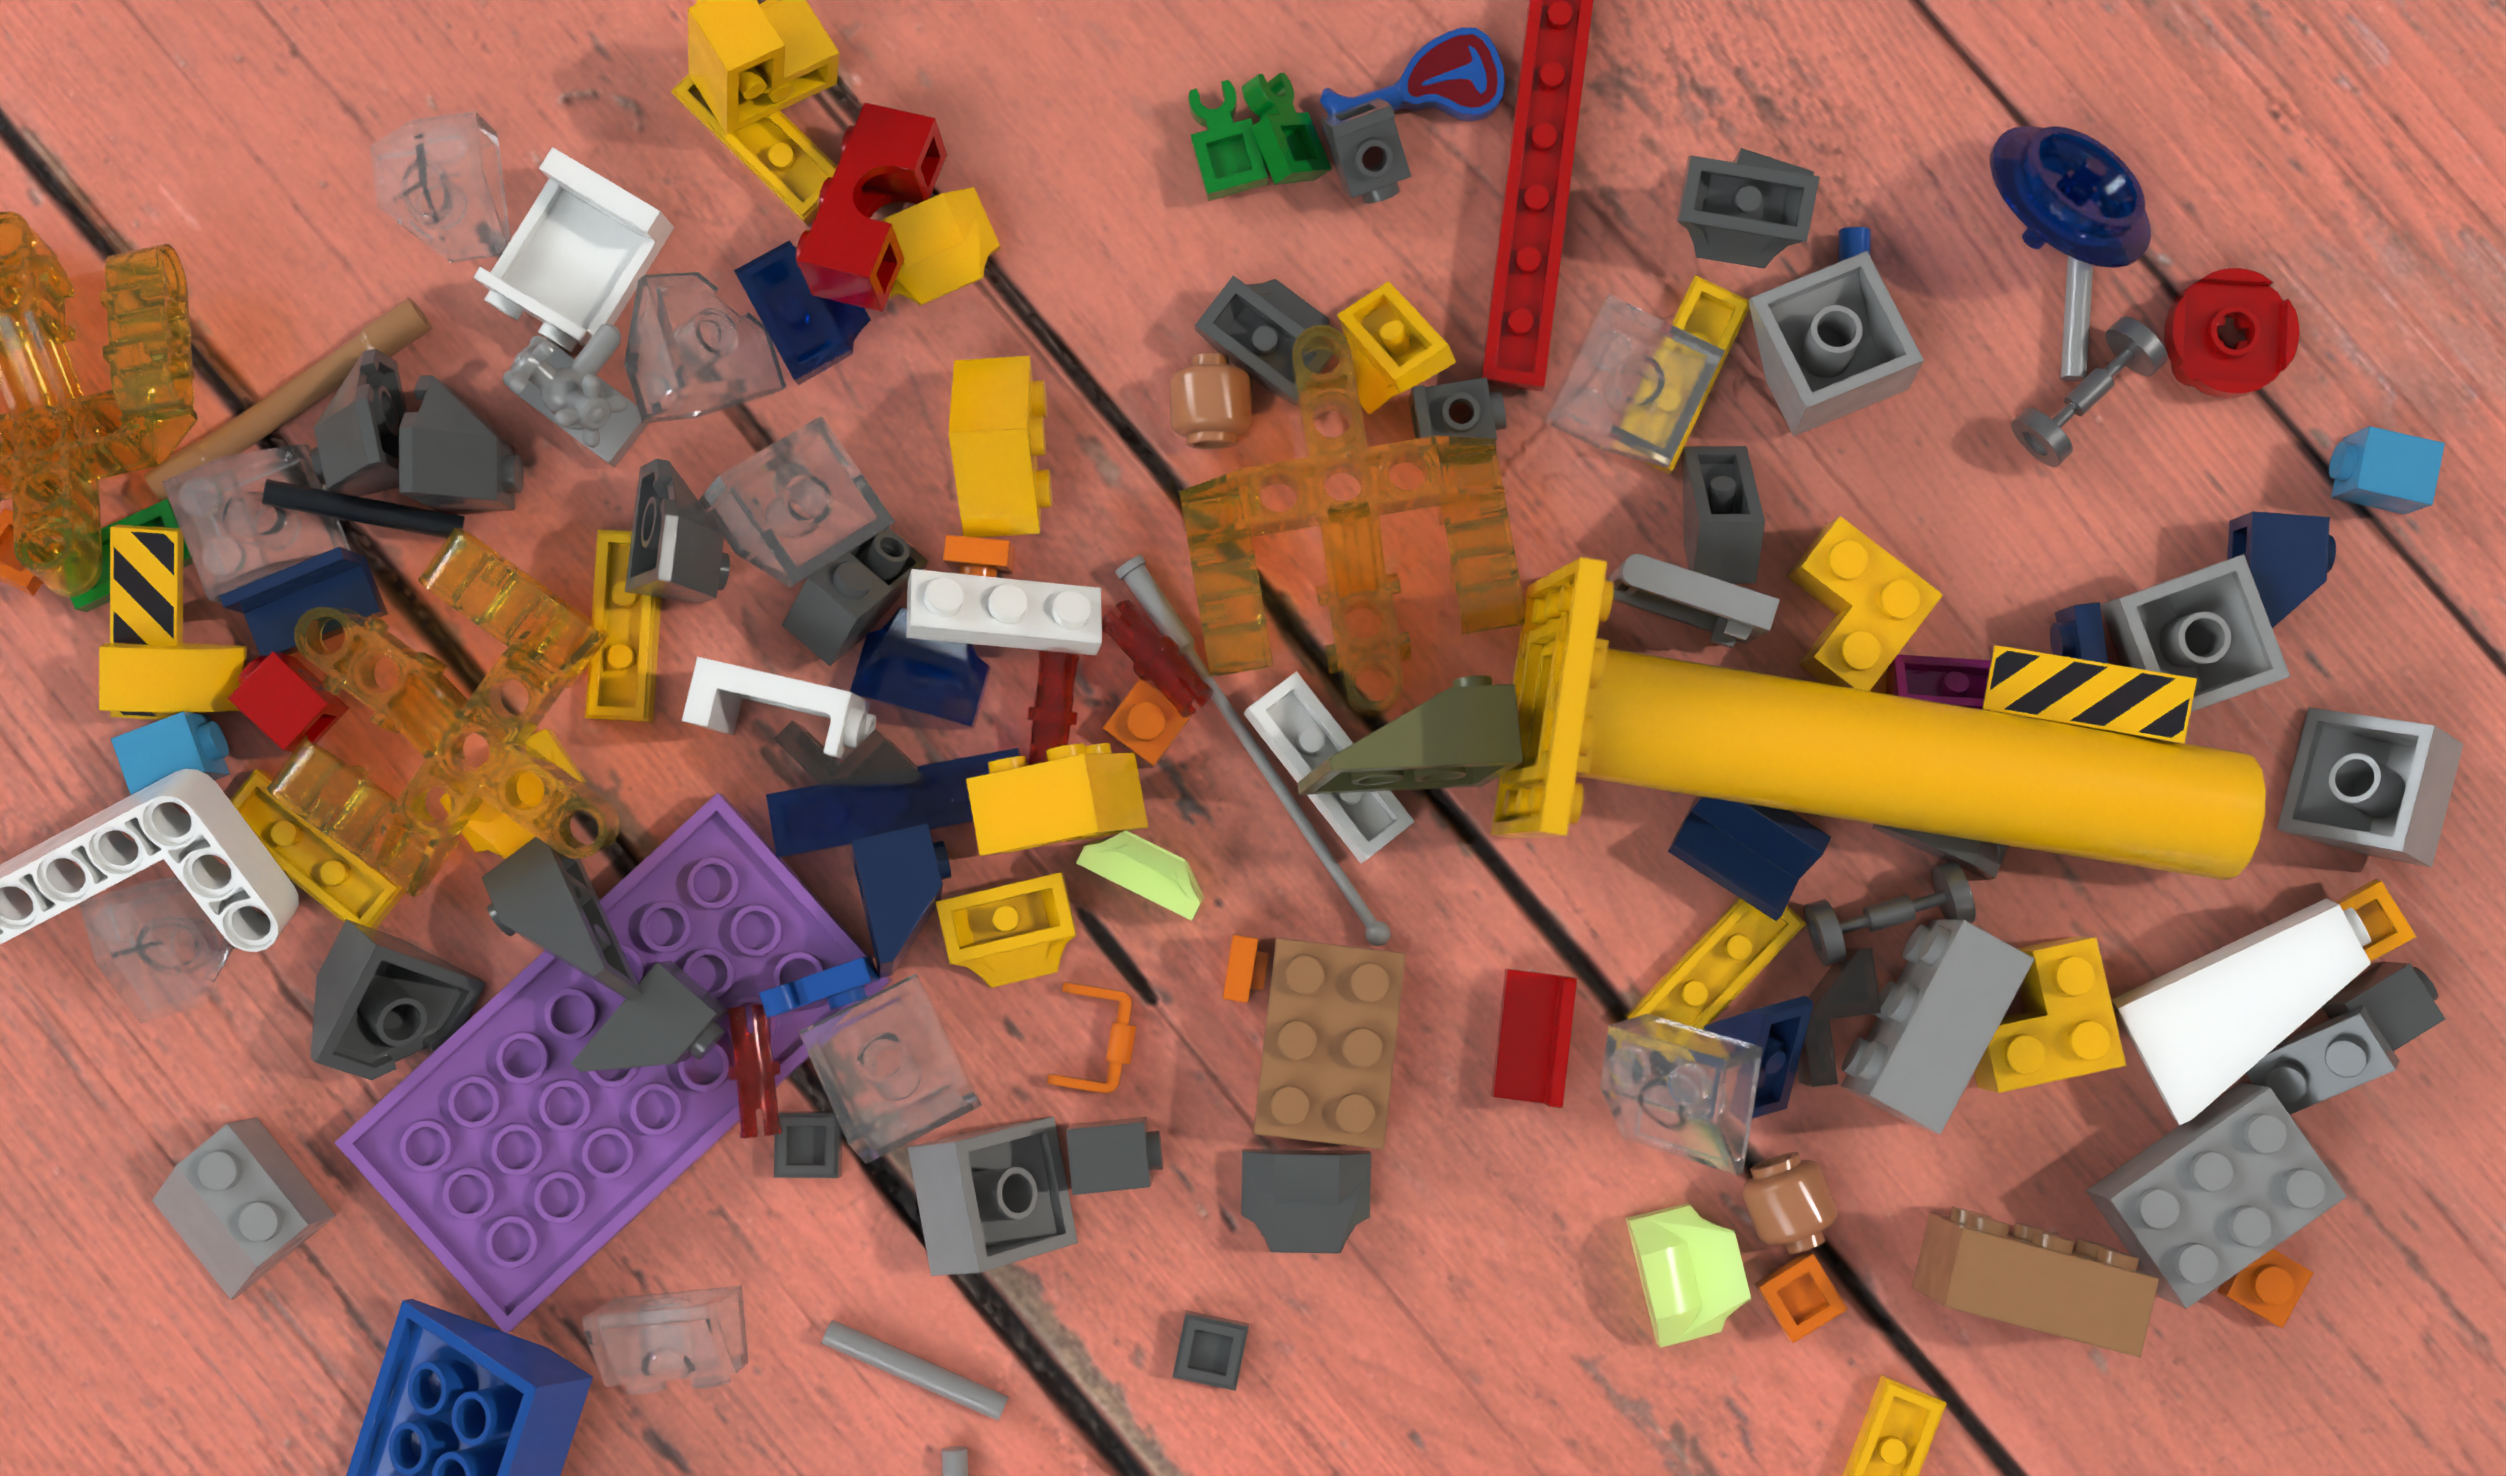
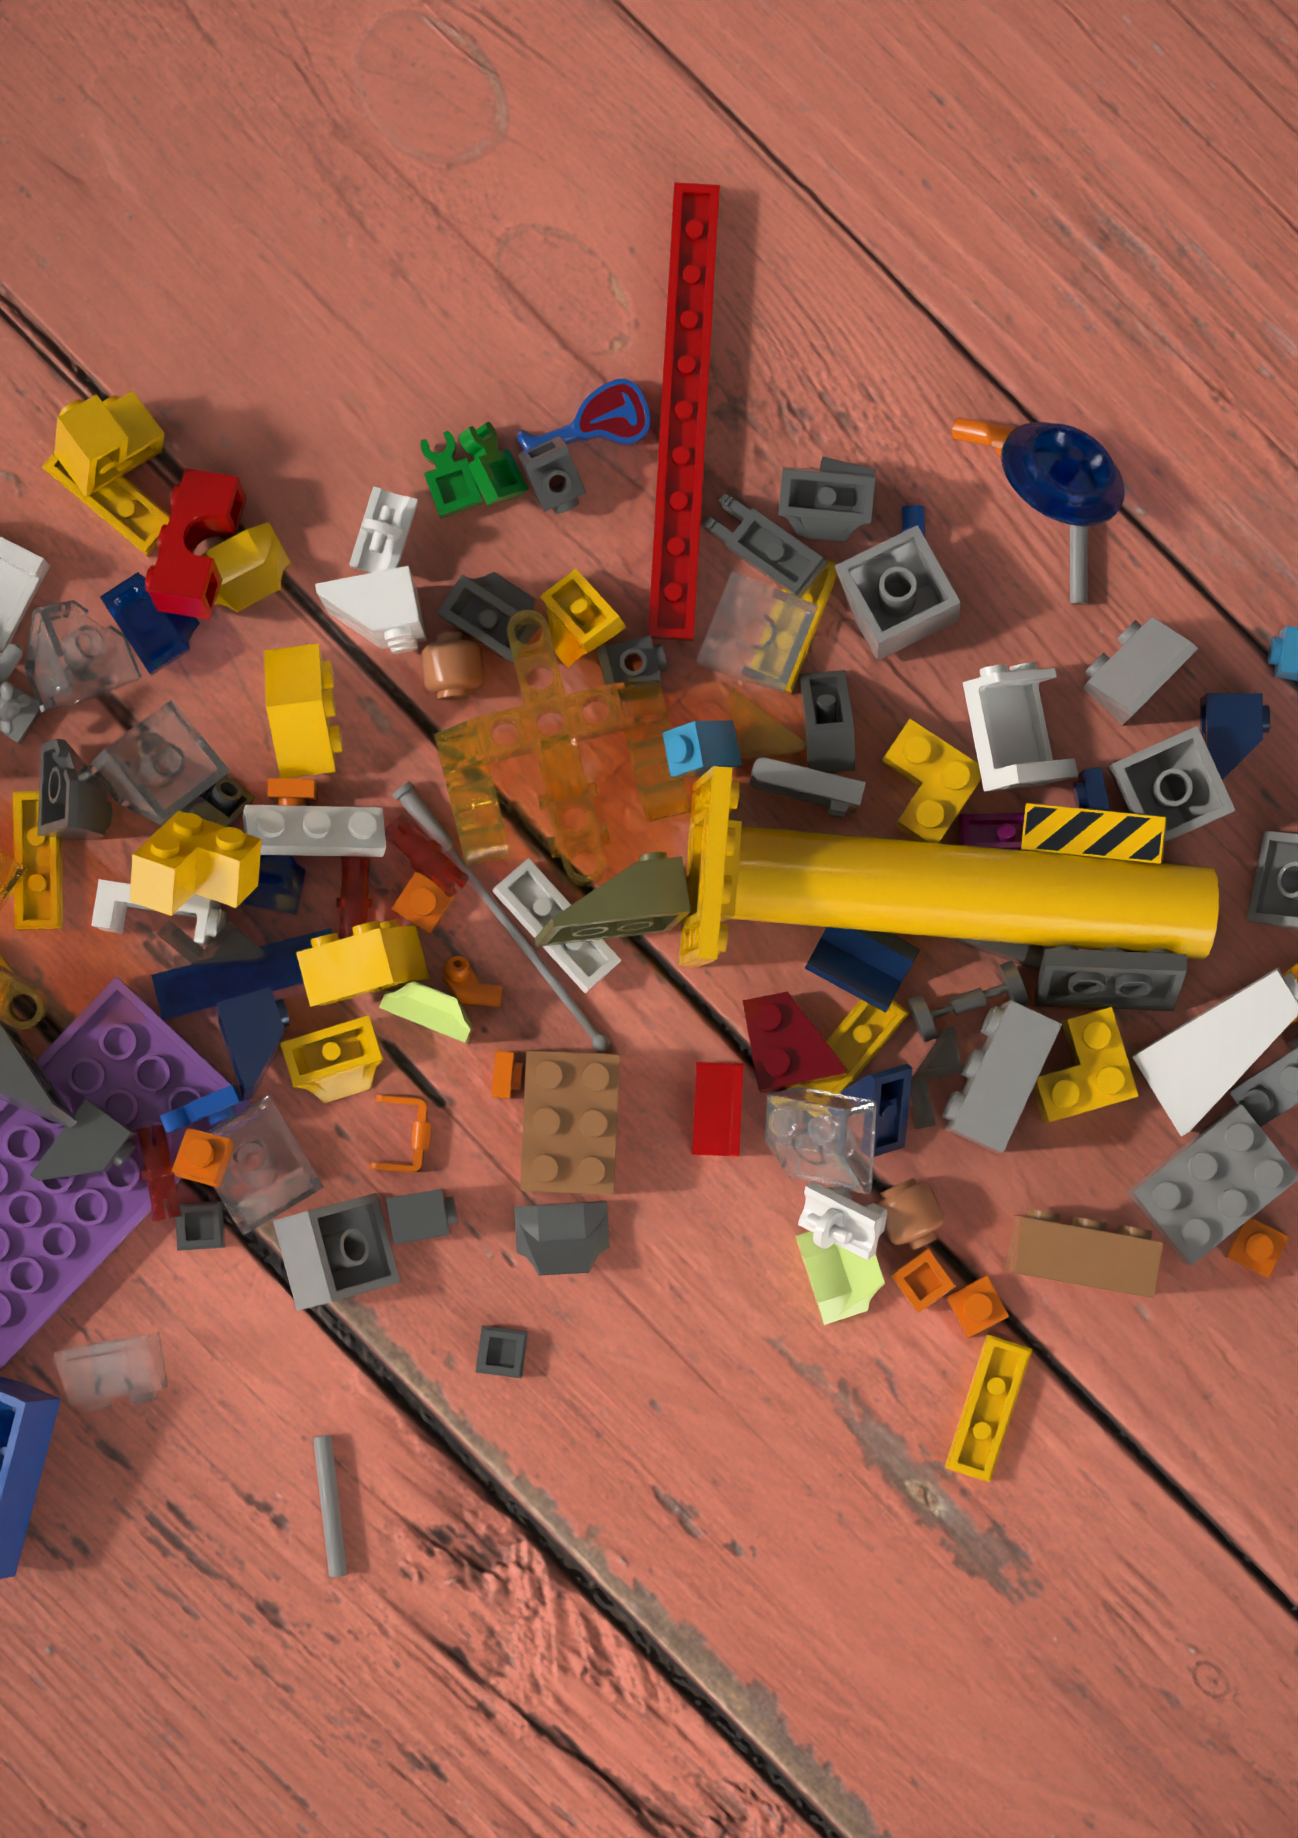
camera: 10 degrees left, 0 degrees up
light grey bar [821,1320,1009,1421] -> none
flat silver wheel [2011,316,2168,467] -> none
red plate [2164,268,2300,398] -> none
none -> yellow brick [130,810,262,916]
none -> orange plate [172,1128,235,1188]
none -> white slope [315,566,427,654]
none -> white hips [349,486,418,573]
none -> orange arm [443,955,503,1008]
none -> dark azure brick [662,720,742,778]
none -> dark grey hinge [701,493,827,600]
none -> clear yellow slope [727,687,807,763]
none -> dark red wing [742,991,848,1093]
none -> white hips [798,1181,888,1260]
none -> orange plate [945,1275,1009,1338]
none -> orange arm [952,417,1021,458]
none -> white panel [962,662,1078,792]
none -> dark grey plate [1035,945,1187,1011]
none -> light grey slope [1082,617,1198,726]

